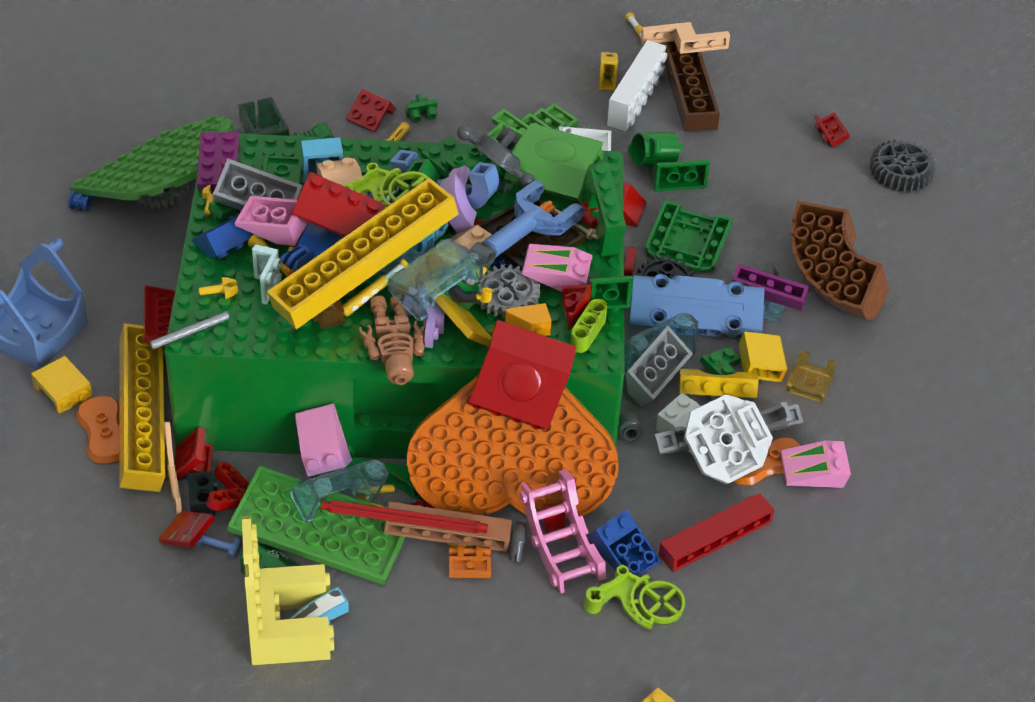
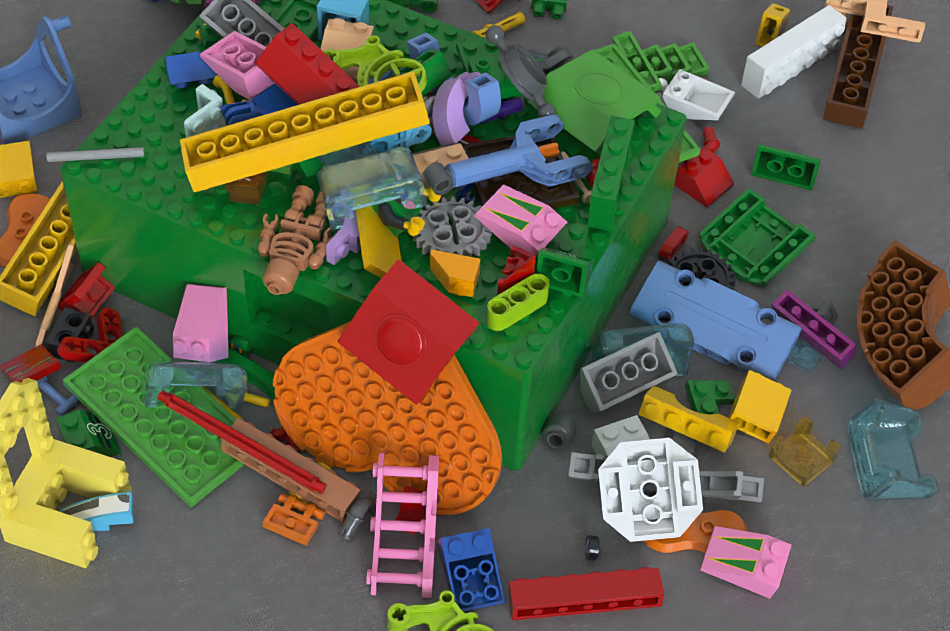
camera: 25 degrees right, 5 degrees up
yellow bar [198,277,238,299] -> none
yellow piece [340,259,411,317] -> none
green container [628,132,683,166] -> none
none -> black tile [585,535,600,561]
none -> clear light blue windscreen [847,398,939,500]

